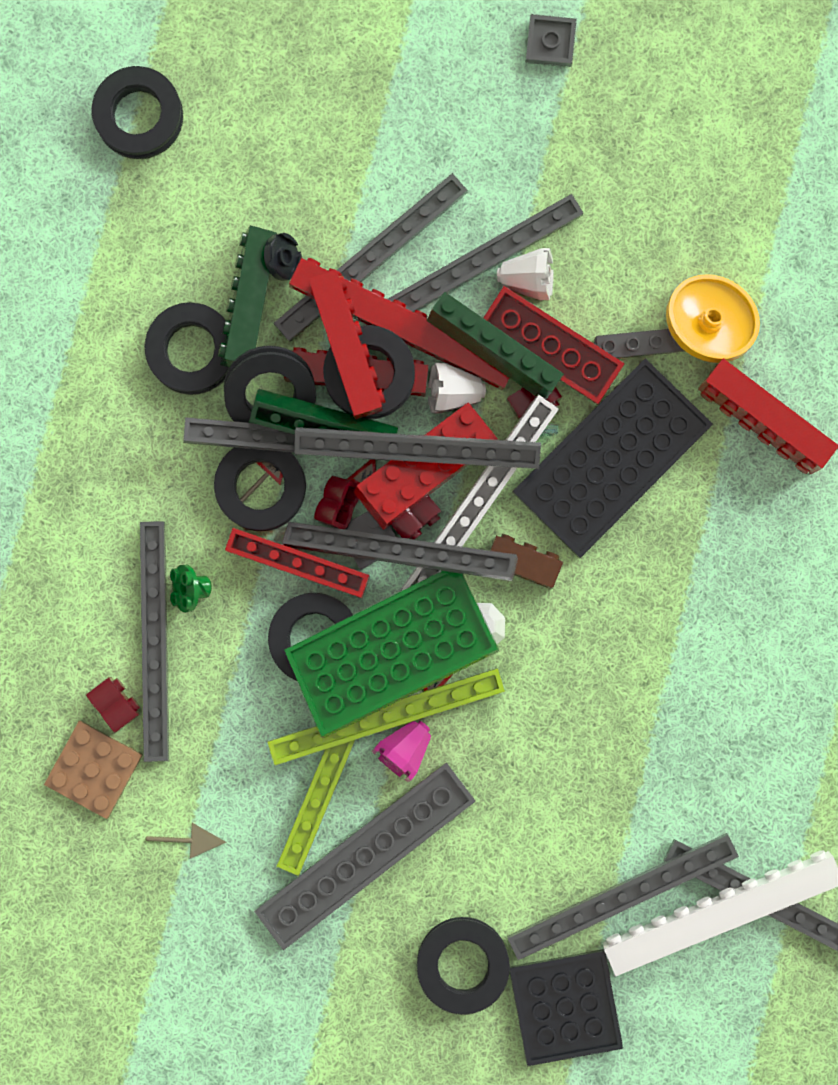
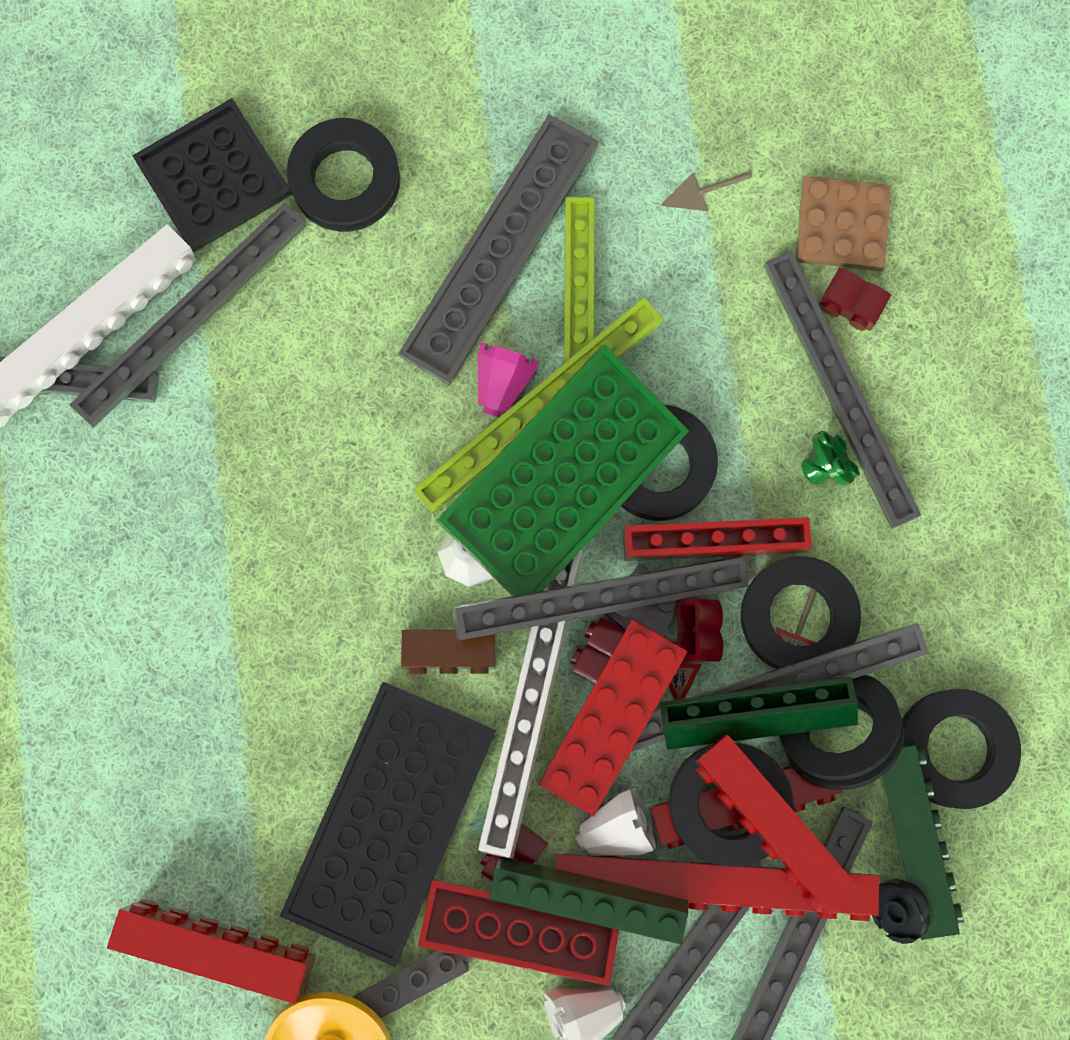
camera: 155 degrees right, 5 degrees down
dark grey plate [295,428,541,469] -> none

